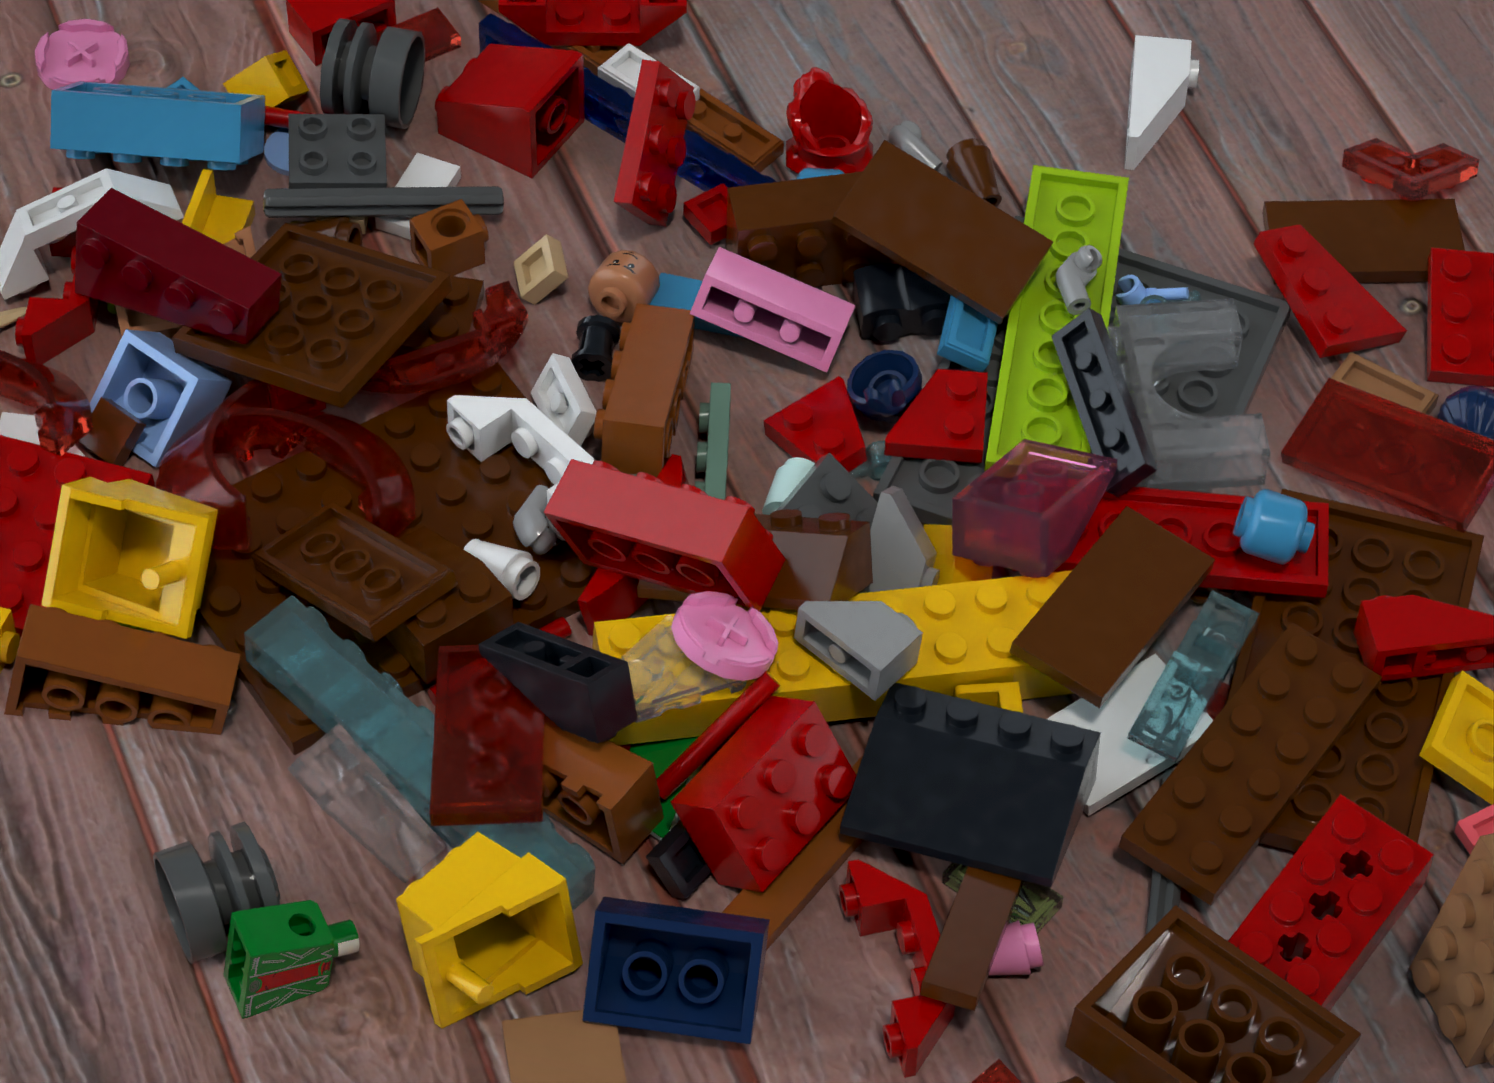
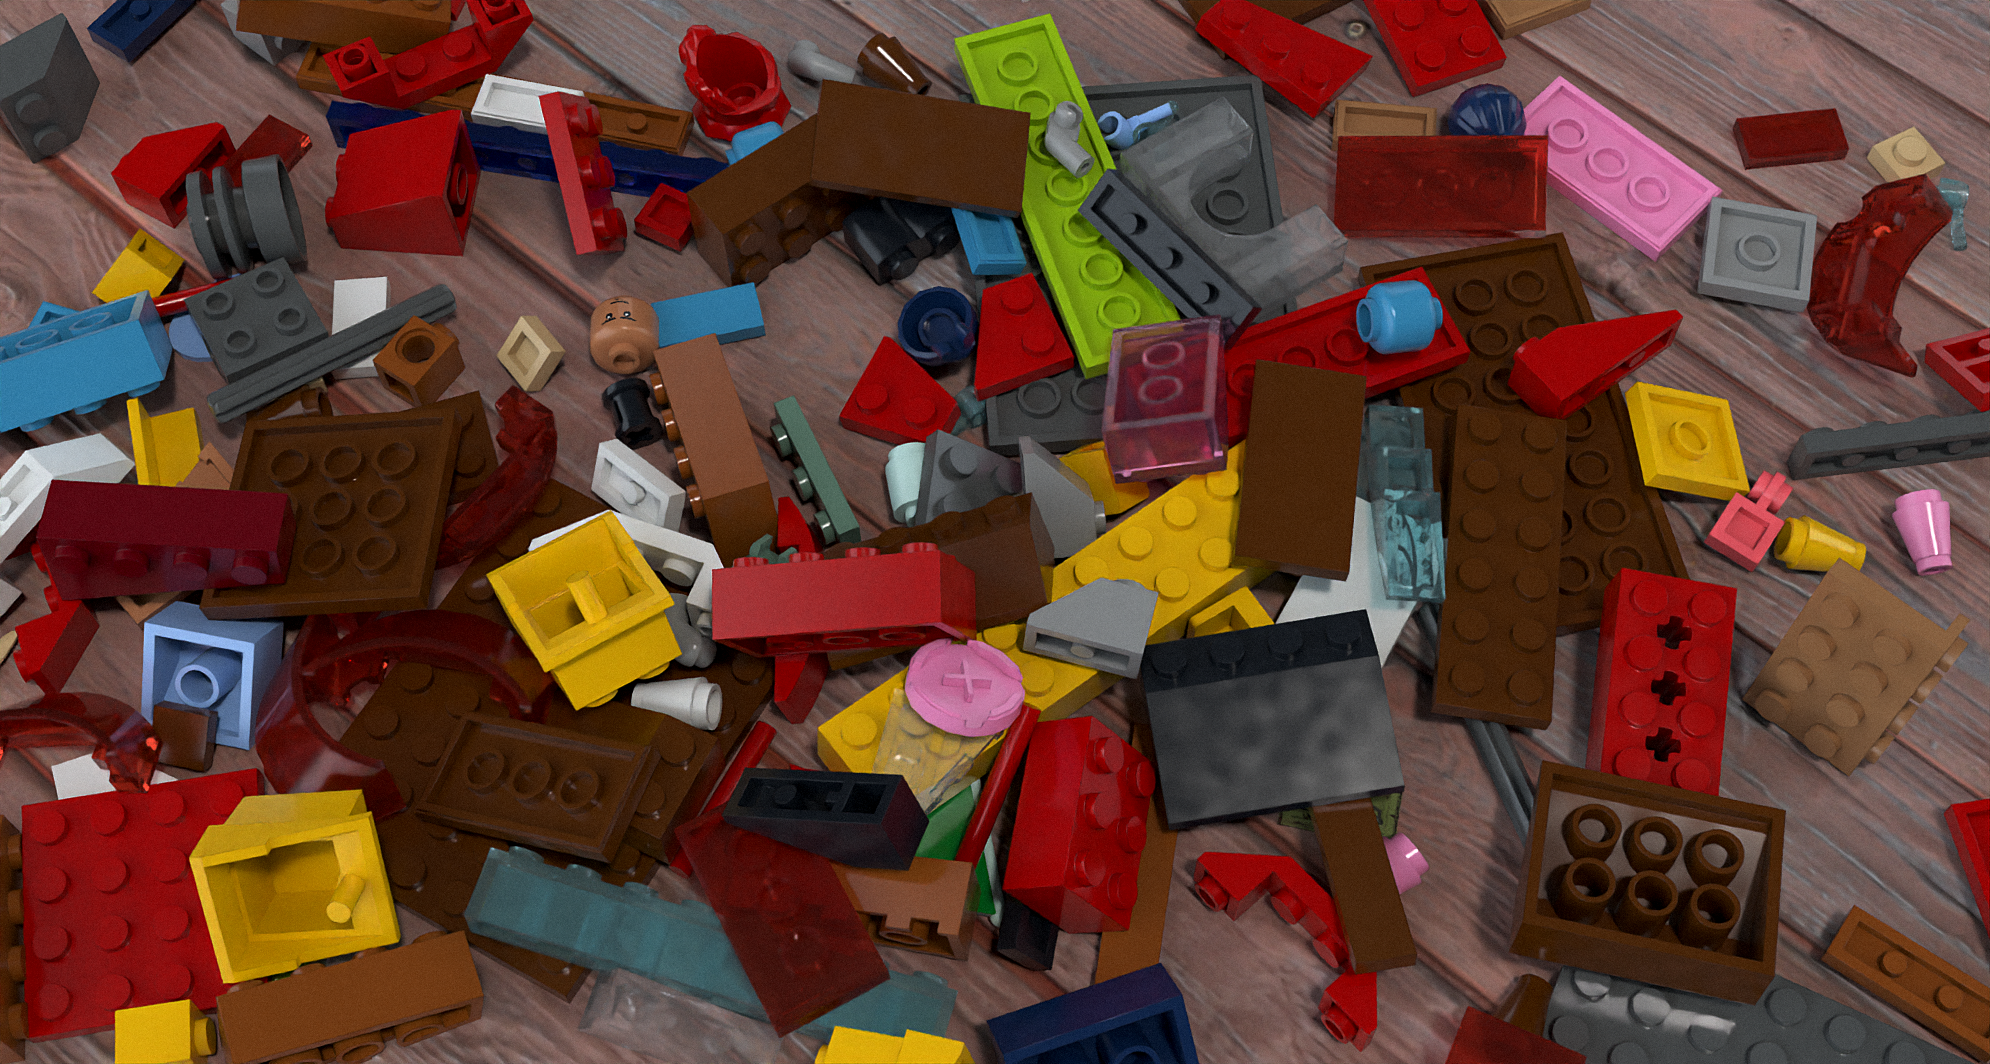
camera: 25 degrees left, 10 degrees up
bright pink brick [690,247,856,373] -> none
none -> yellow piece [486,510,682,711]

